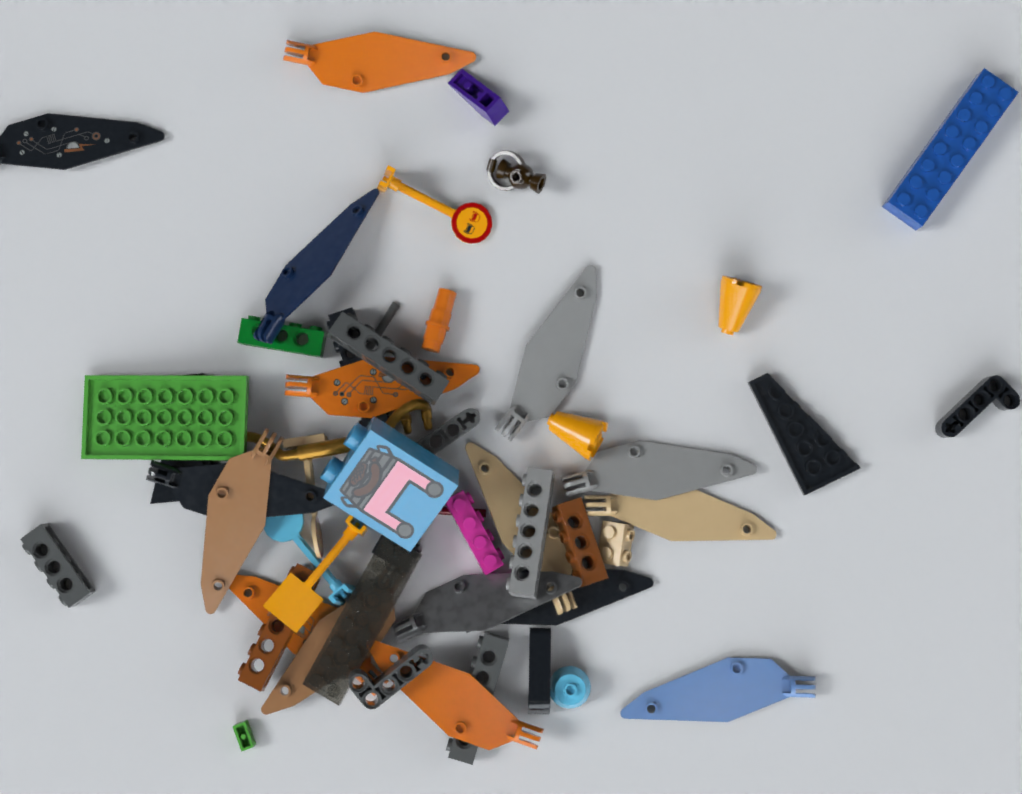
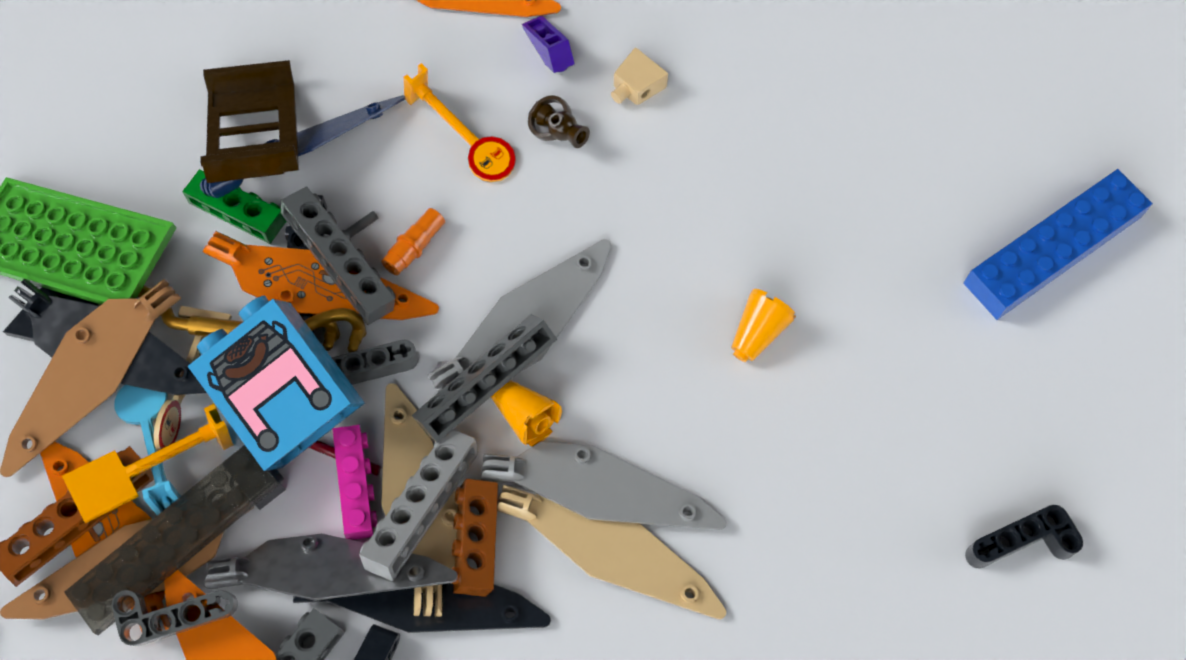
camera: 15 degrees right, 20 degrees down
tan bracket [599,521,635,567] -> none
black wing [747,373,861,495] -> none
none -> dark brown piece [200,60,299,183]
none -> dark grey brick [412,314,558,443]
none -> tan torso [611,47,668,105]

